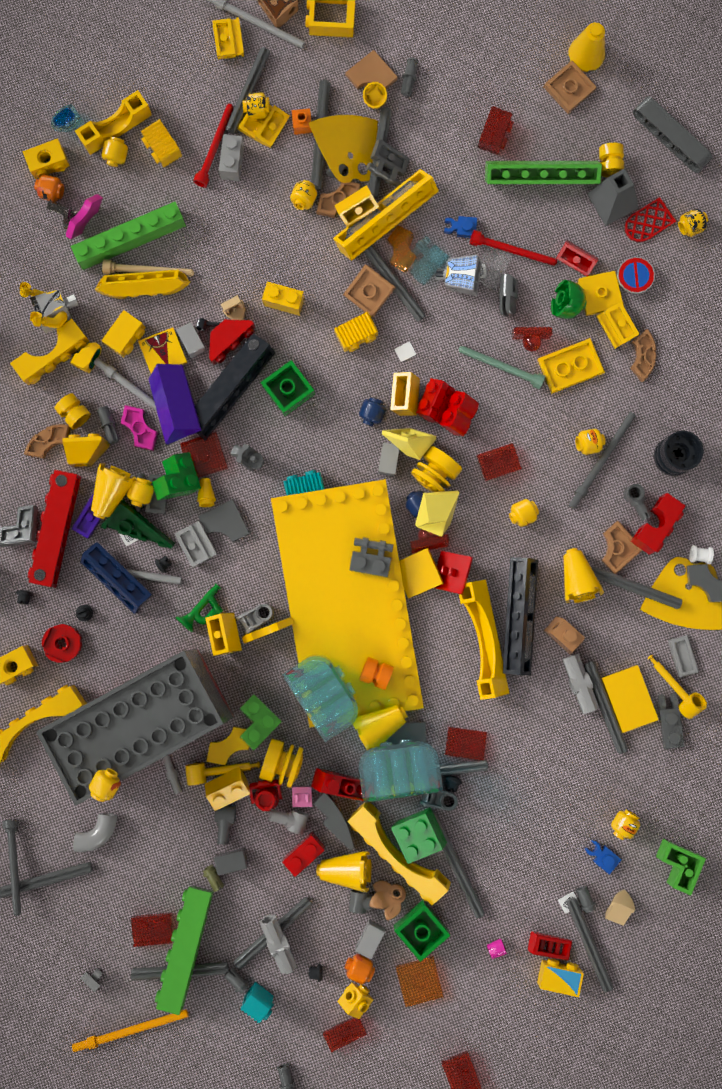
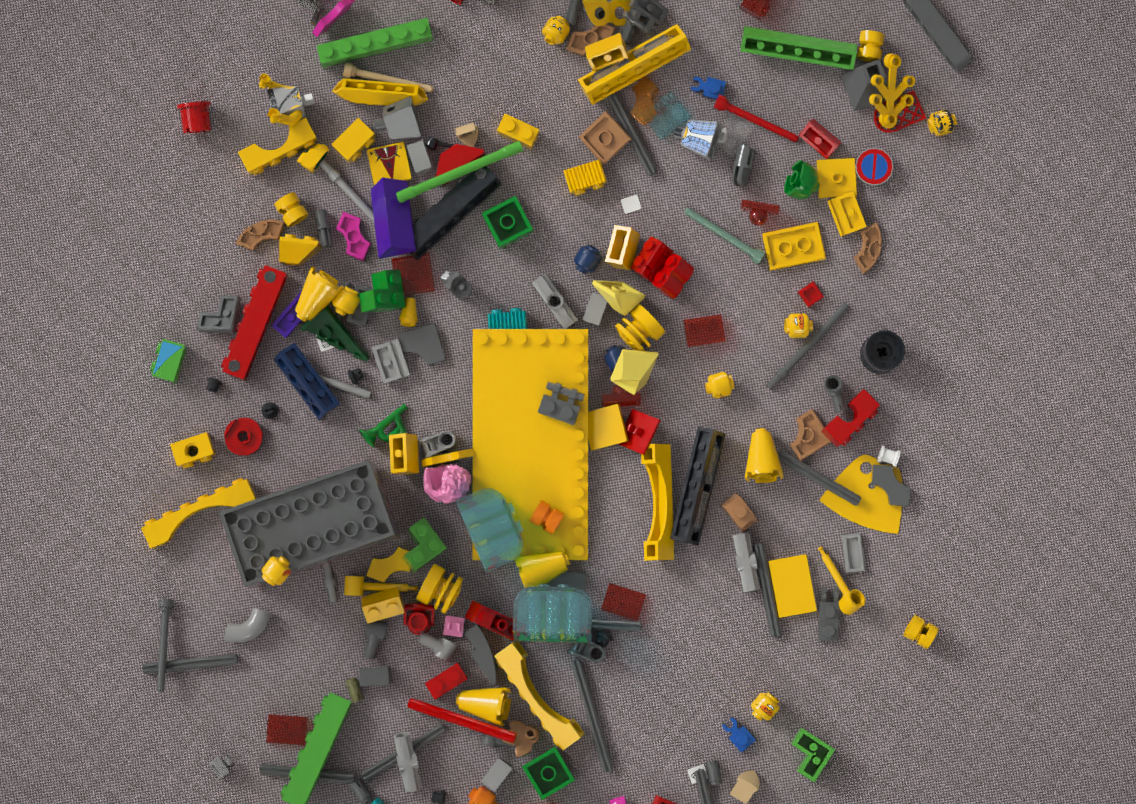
camera: 15 degrees right, 0 degrees up
brick [391,807,447,864] -> none
none -> torso [374,97,421,139]
none -> bright green piece [396,141,523,203]
none -> red axle [407,698,517,743]
none -> bright pink hair [424,464,471,504]
none -> light grey piece [532,274,578,329]
none -> red tile [797,281,824,308]
none -> yellow plant [869,53,915,129]

